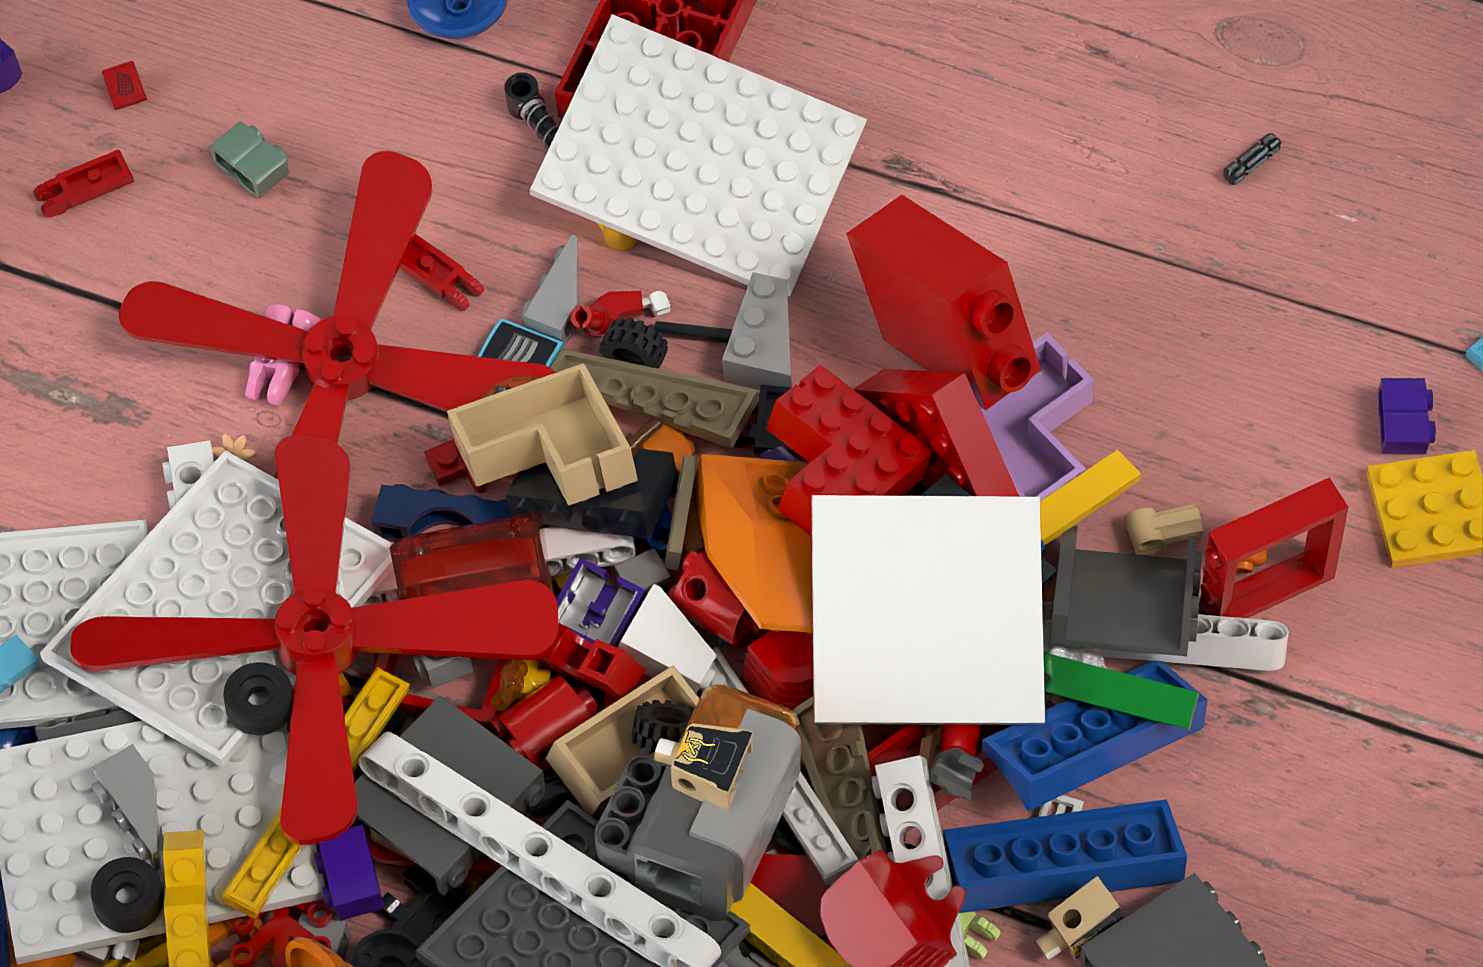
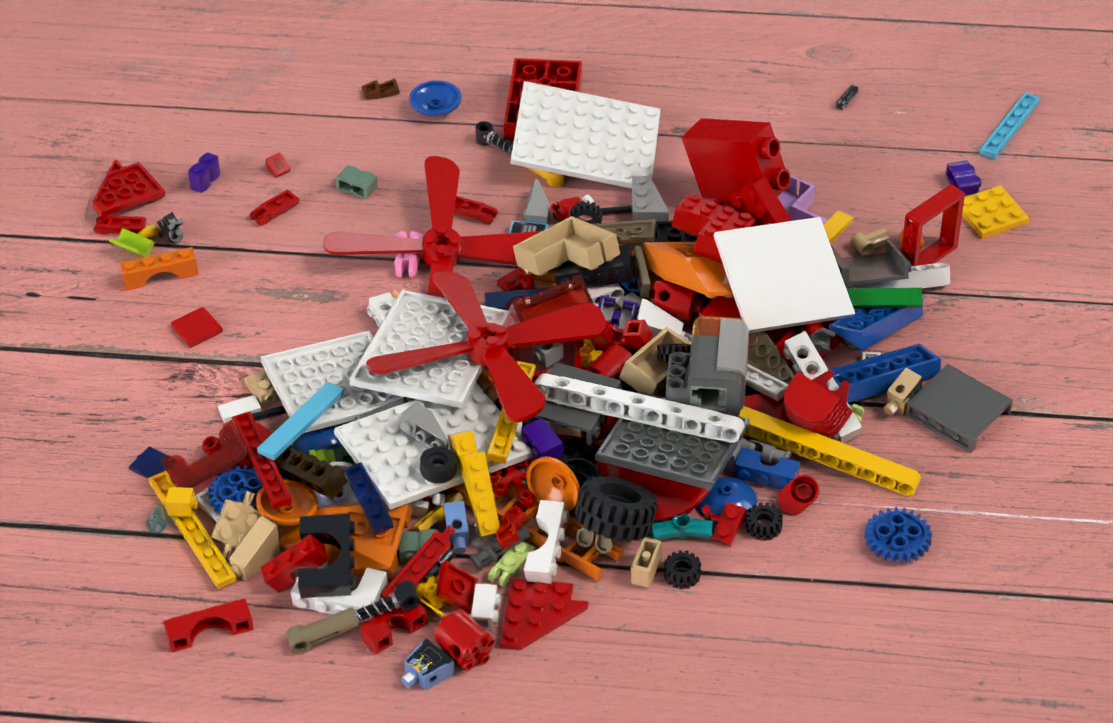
camera: 20 degrees left, 15 degrees down
black tyre [223,662,294,735] -> none
torso [654,723,754,810] -> none

